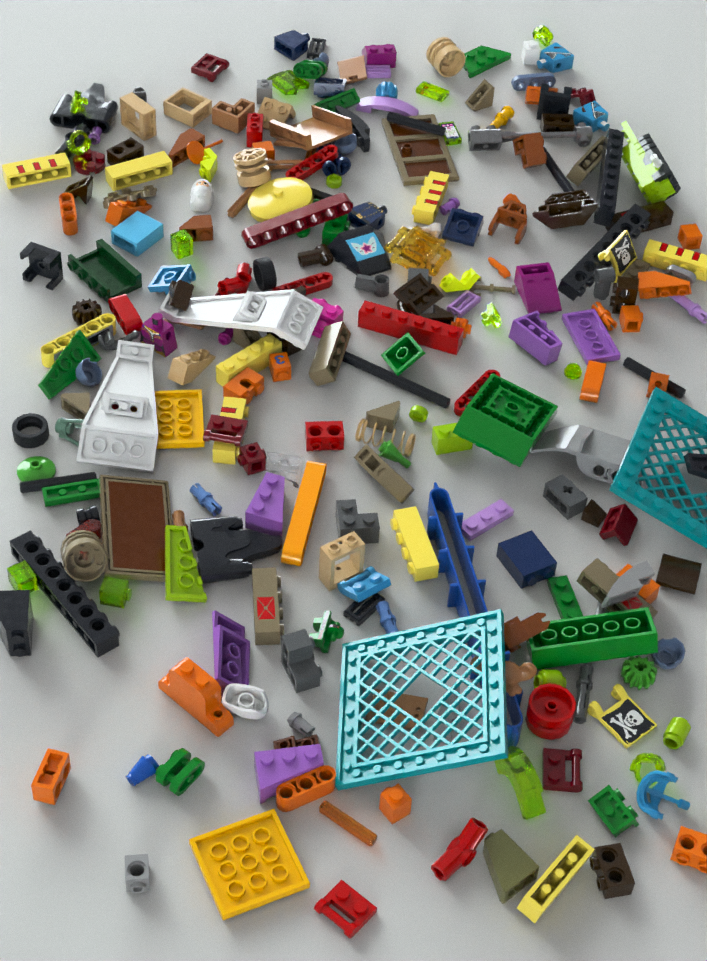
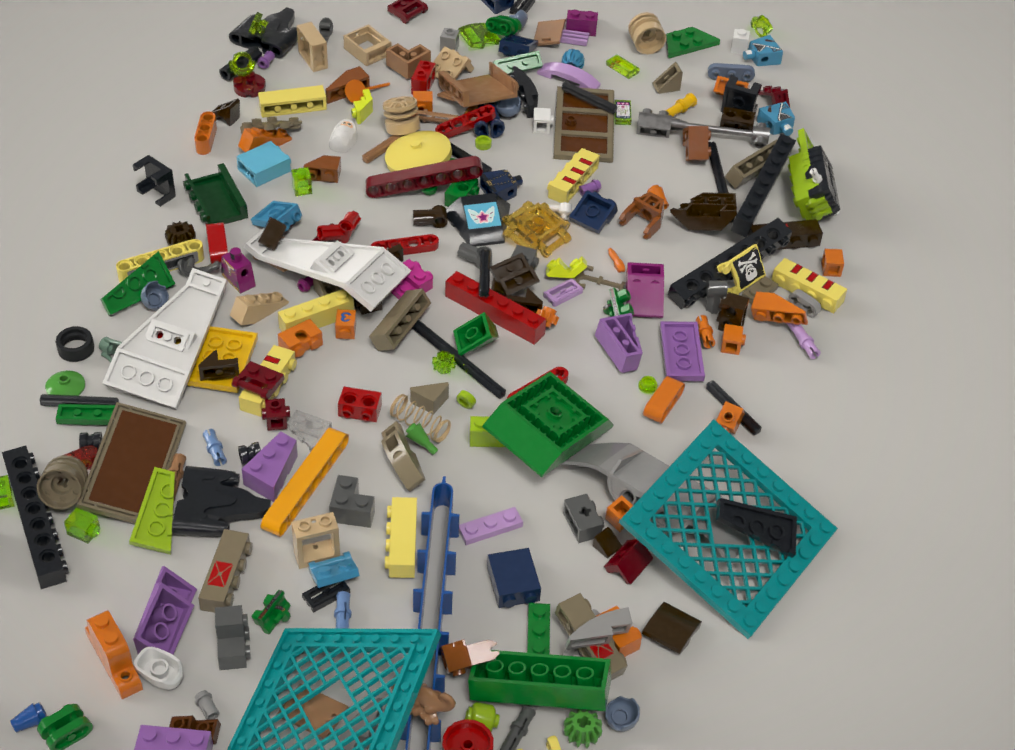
camera: 15 degrees right, 0 degrees up
light yellow brick [2,153,71,189] -> none
dark tan slope [60,393,91,419] -> none
dark brown brick [107,137,144,166] -> none
black tyre [253,256,277,291] -> none
clear neon green tile [481,303,501,328] -> none
none -> dark brown slope [198,350,239,381]
none -> black wheel [238,442,261,466]
none -> clear neon green gear [432,351,456,374]
none -> black axle [479,249,491,298]
none -> white brick [533,108,554,134]
none -> green hips [603,288,634,317]
none -> orange brick [605,495,633,532]

